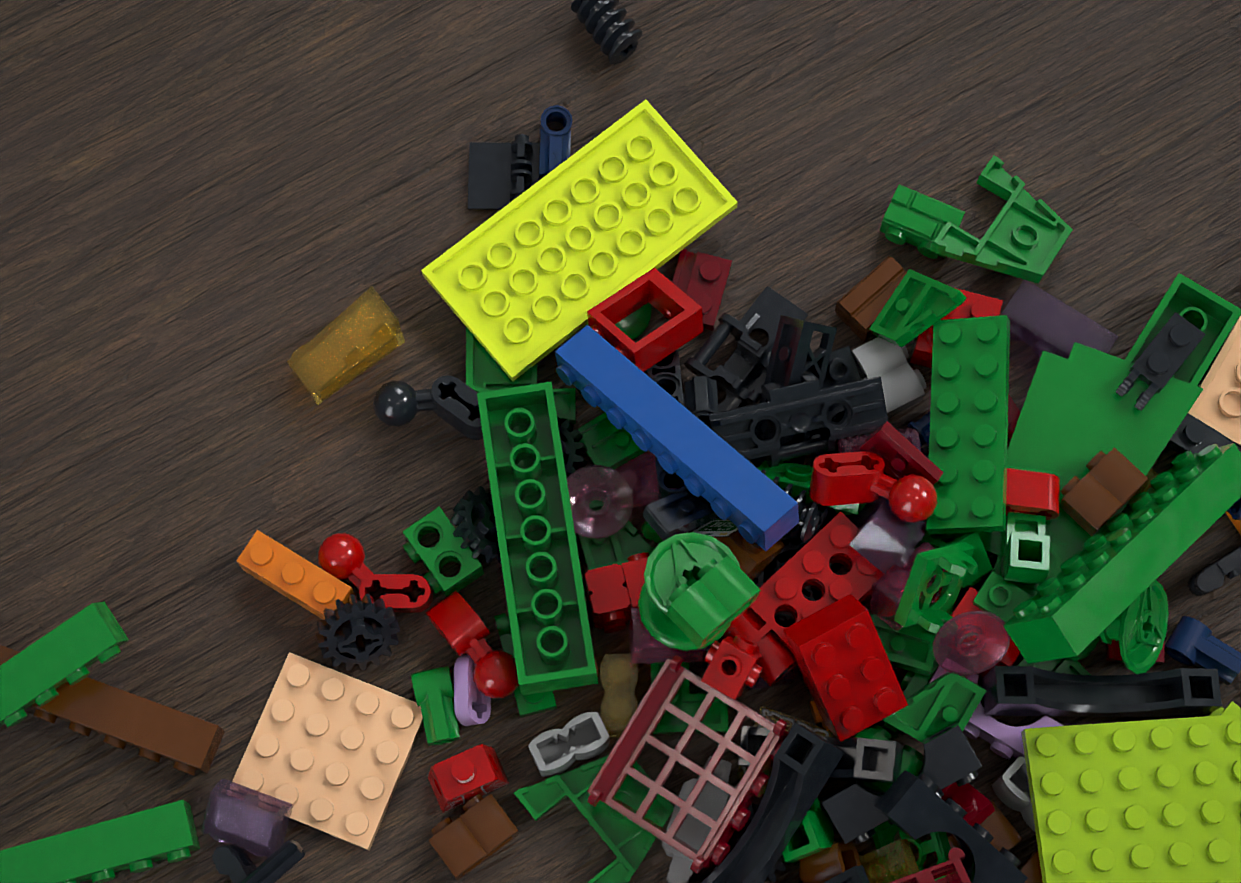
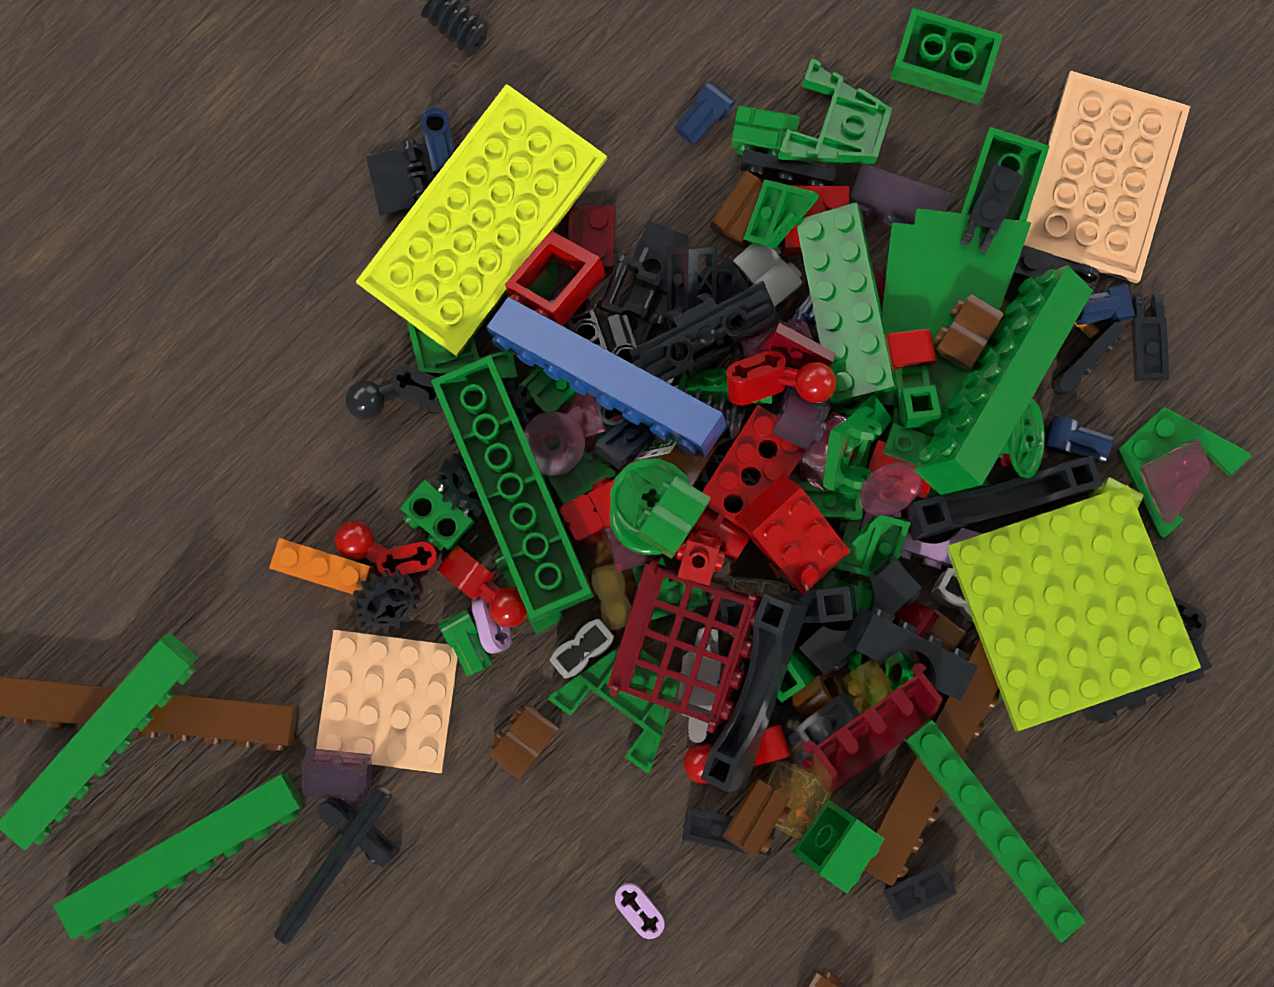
camera: 10 degrees left, 10 degrees up
clear yellow wedge [287,286,405,405] -> none
red torso [428,744,509,813] -> none
none -> dark blue piece [675,81,736,146]
none -> black plate [740,149,836,186]
none -> green brick [890,8,1003,105]

